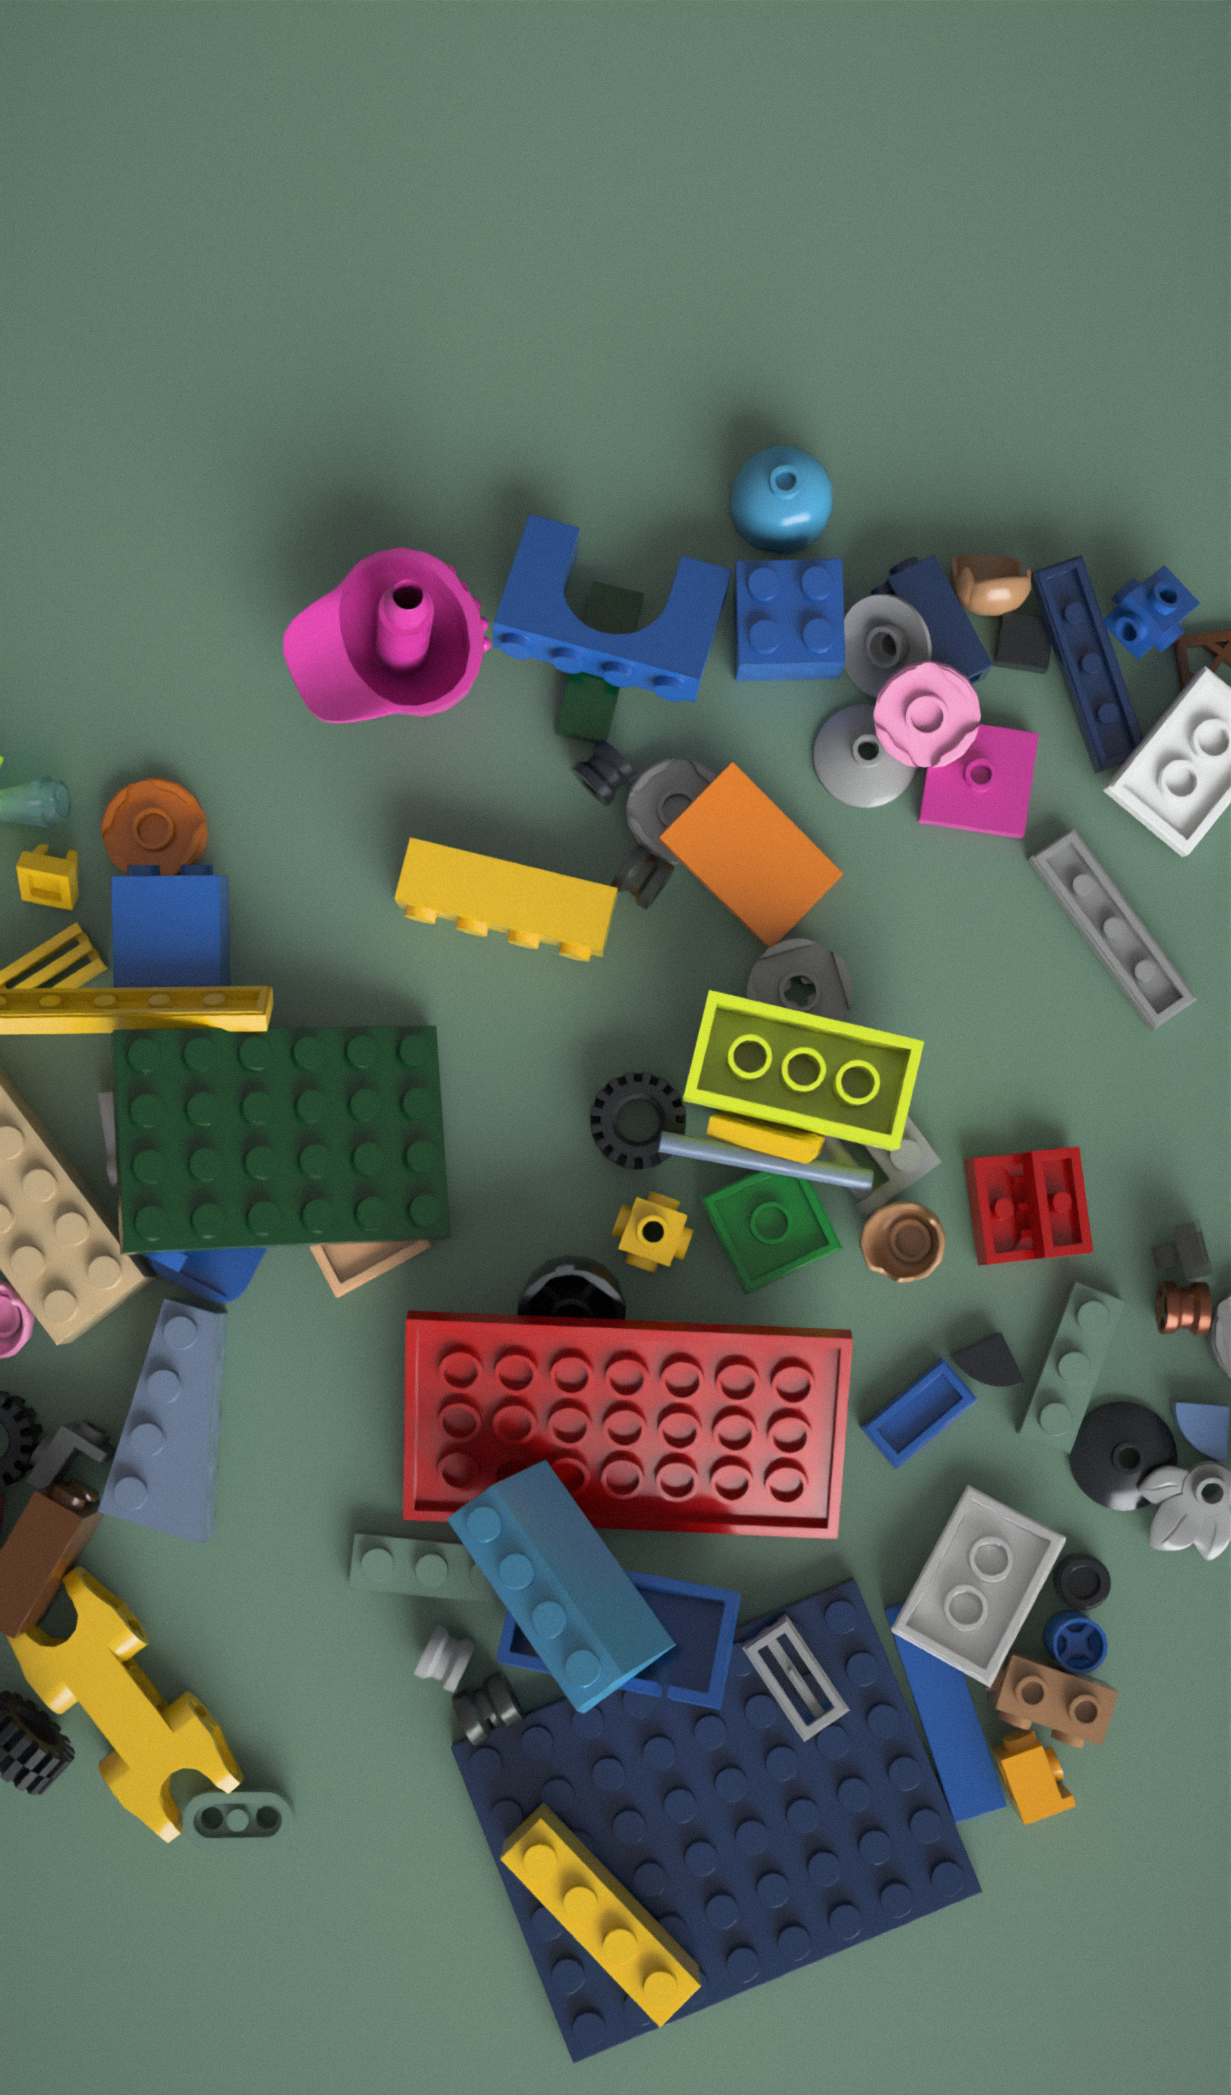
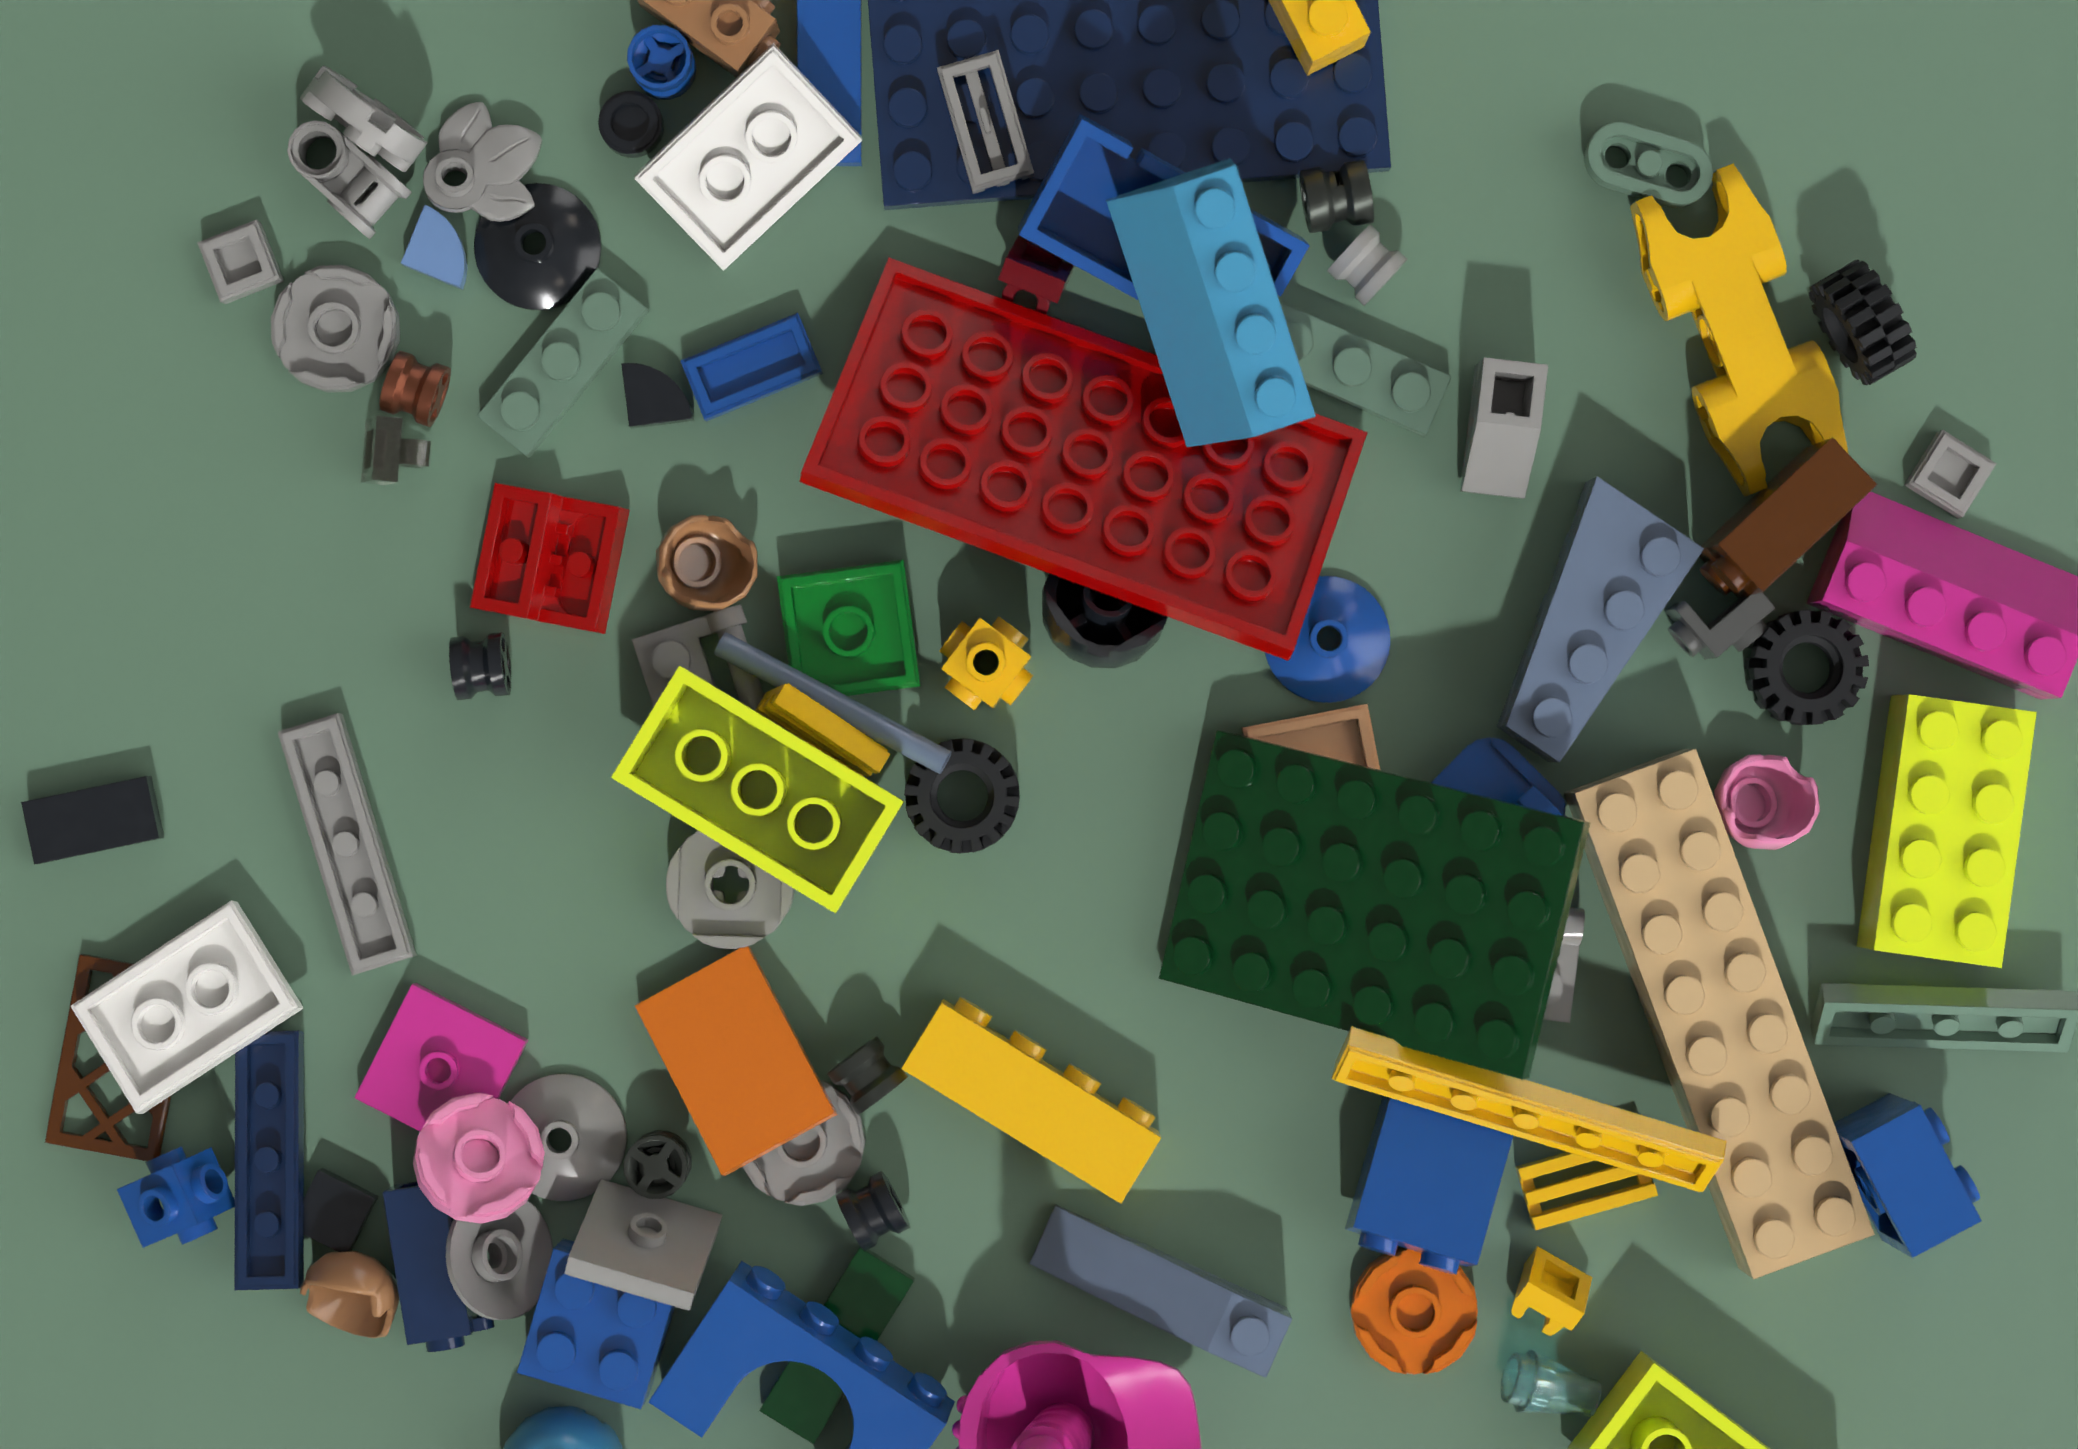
camera: 165 degrees left, 5 degrees up
none -> black wheel [449,632,511,700]
none -> light grey plate [564,1179,722,1311]
none -> pearl dark grey wheel [624,1130,692,1199]
none -> dark red tile [998,235,1075,314]
none -> sand blue slope [1029,1204,1292,1378]
none -> blue dish [1265,576,1390,703]
none -> light grey slope [1460,357,1548,499]

